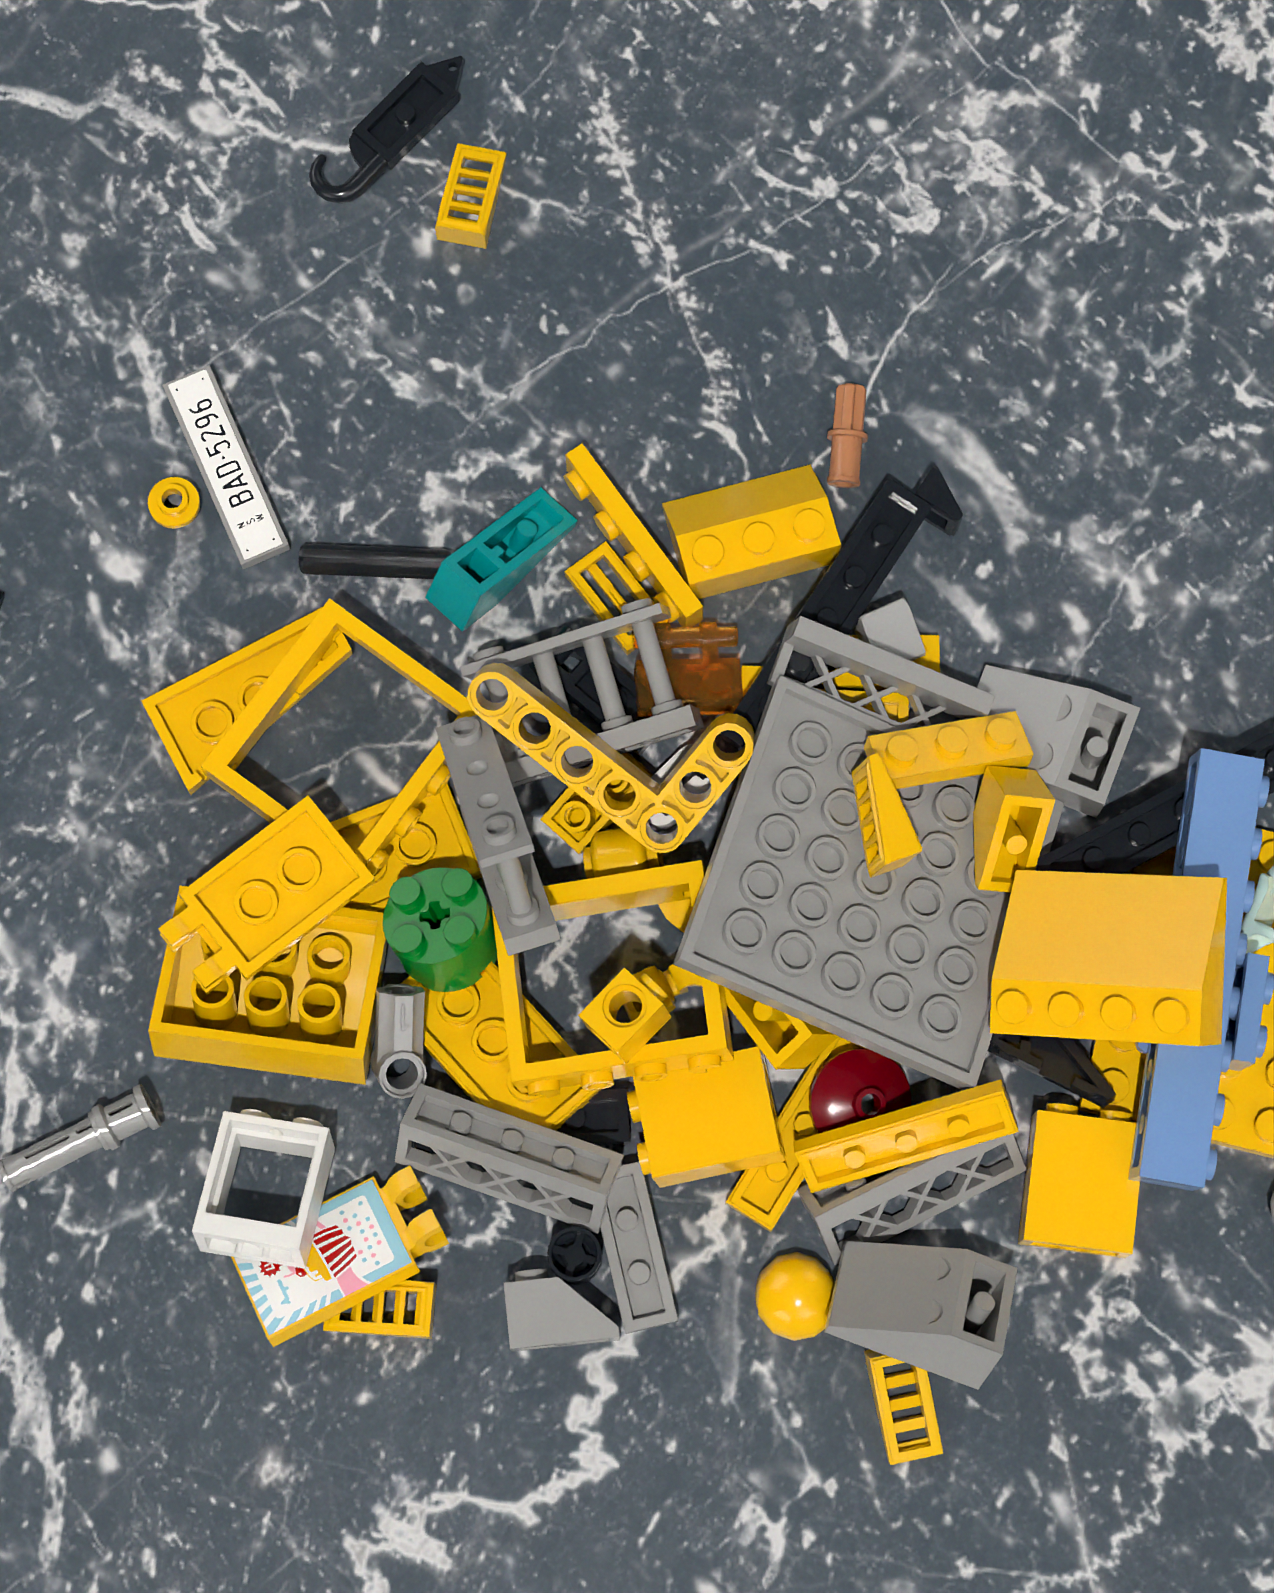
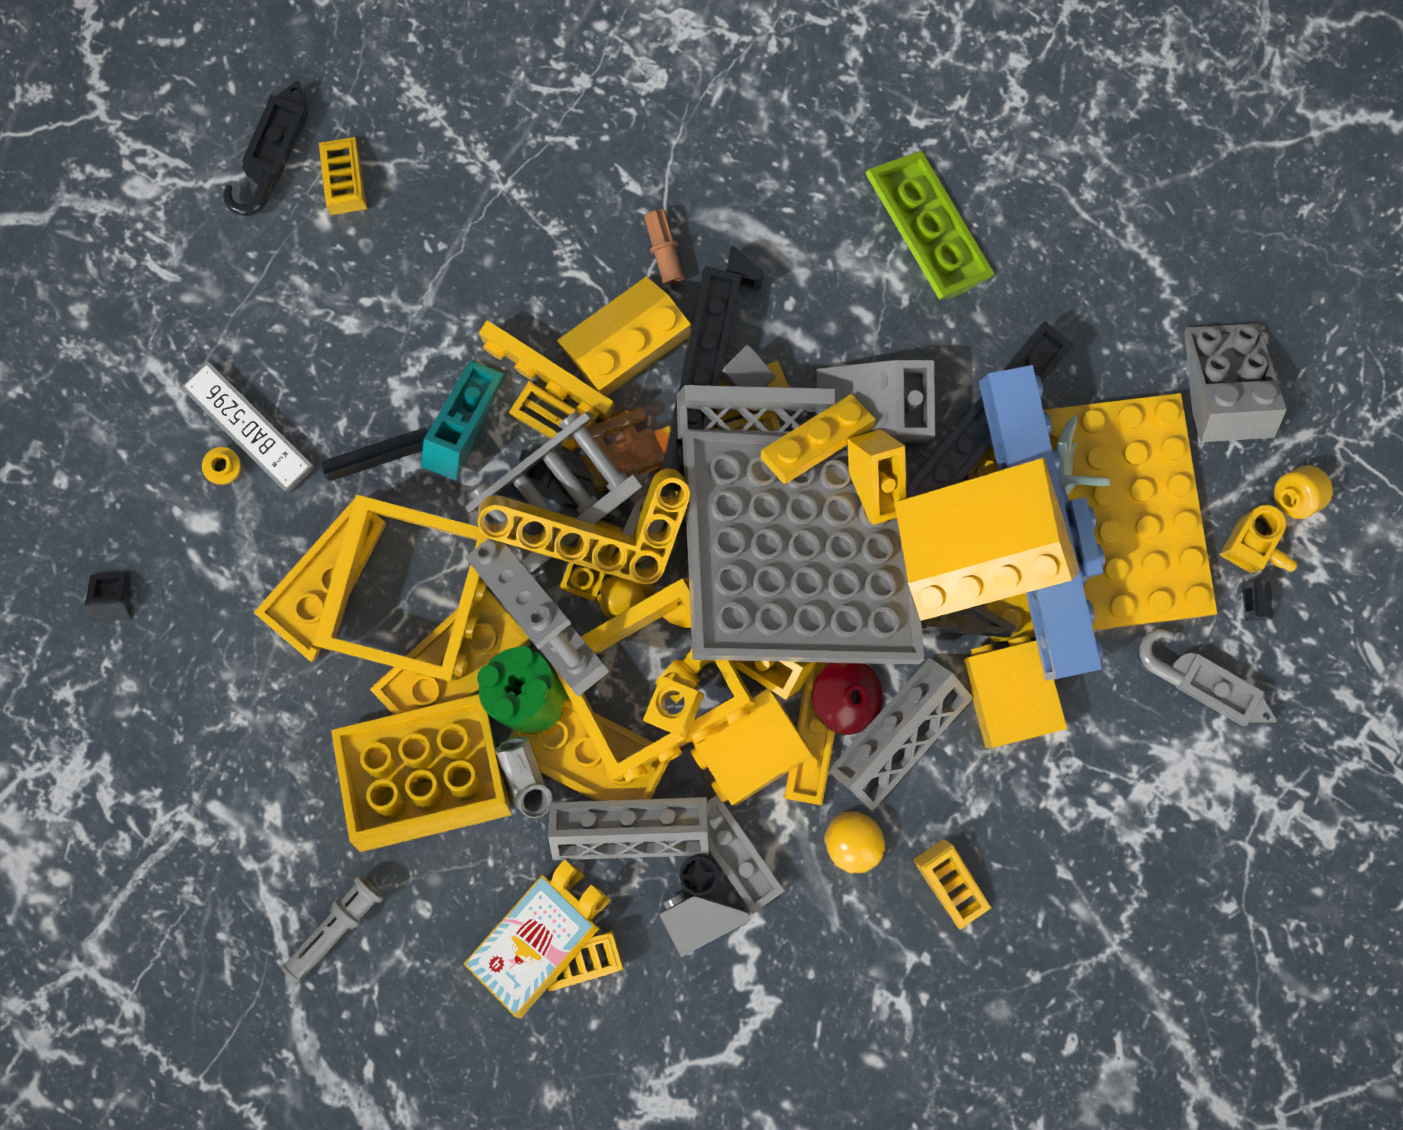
camera: 30 degrees left, 5 degrees up
yellow tile [158,795,375,994] -> none
white window [192,1109,335,1269] -> none
yellow tile [793,1079,1019,1193] -> none
light grey slope [824,1241,1018,1390] -> none
yellow slope [852,752,922,878] -> none
none -> lime slope [865,150,995,300]

